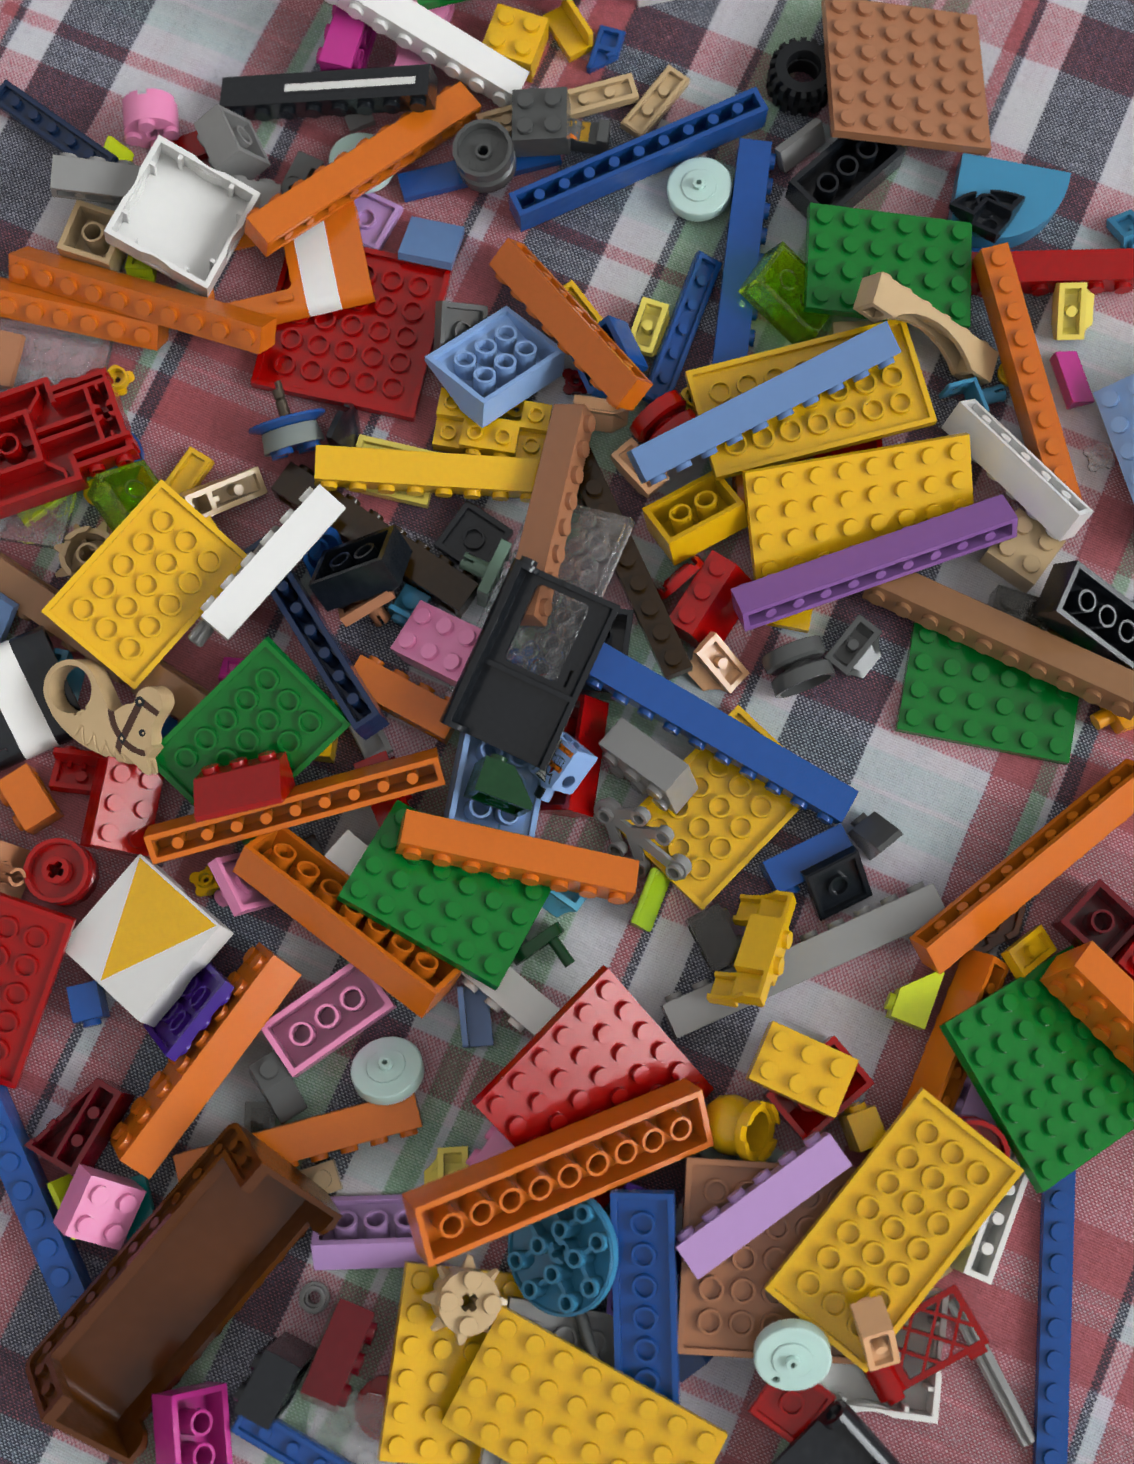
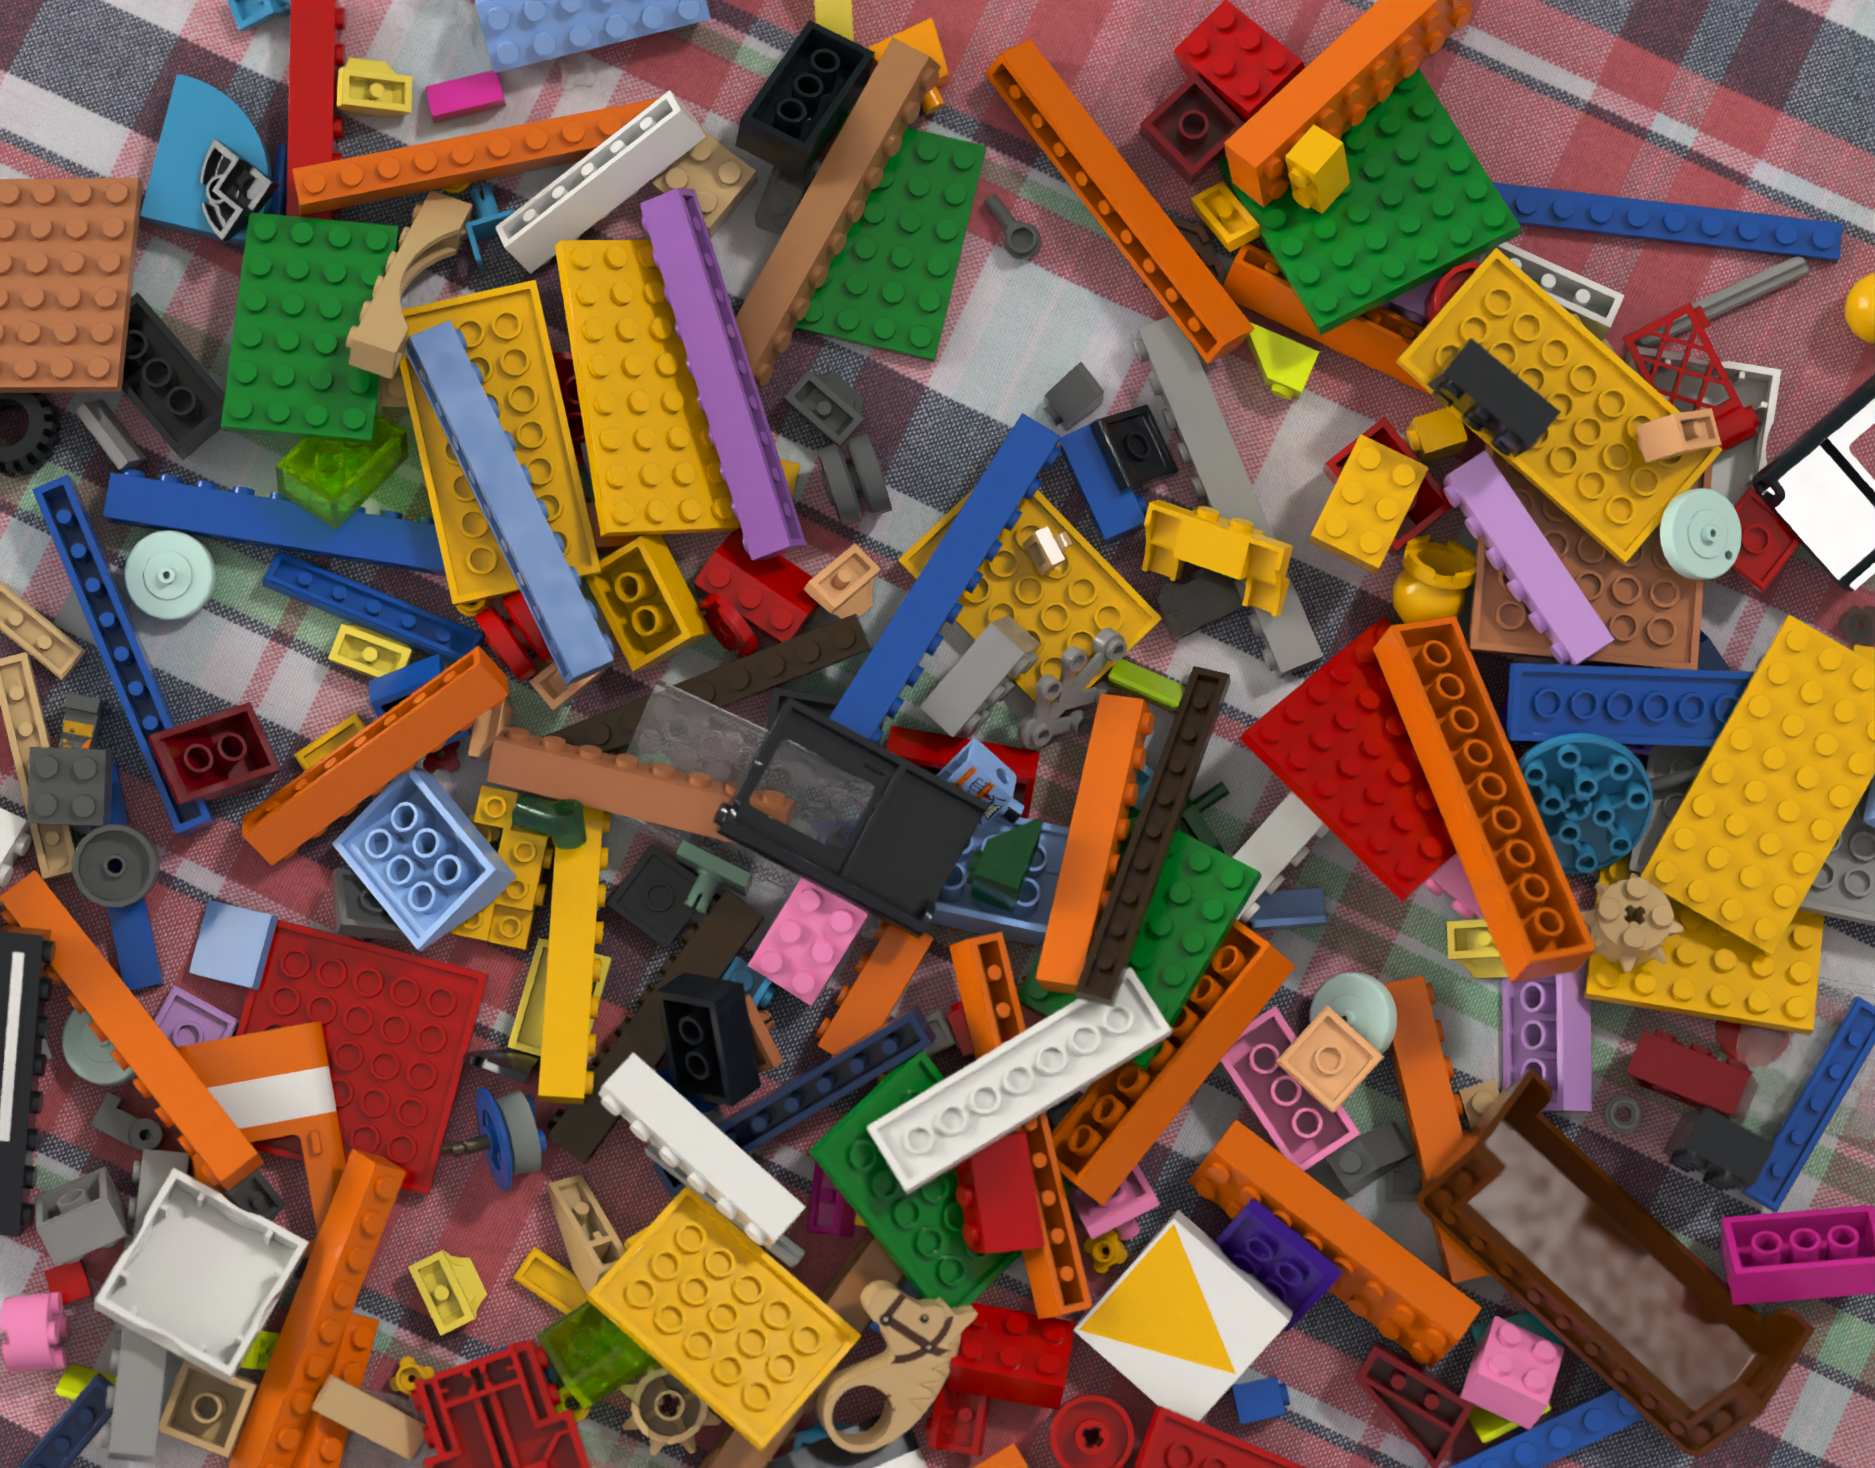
camera: 85 degrees left, 5 degrees up
none -> dark red slope [148,702,281,806]
none -> dark grey plate [221,1169,286,1222]
none -> tan tile [311,1374,427,1461]
none -> light yellow slope [408,1250,488,1336]
none -> clear green piece [512,794,587,849]
none -> white plate [866,967,1172,1195]
none -> dark grey plate [984,194,1041,260]
none -> tan tile [1023,526,1073,576]
none -> dark brown plate [1075,666,1231,1007]
none -> light nougat tile [1275,1005,1384,1114]
none -> yellow brick [1285,124,1350,214]
none -> black brick [1427,338,1560,457]

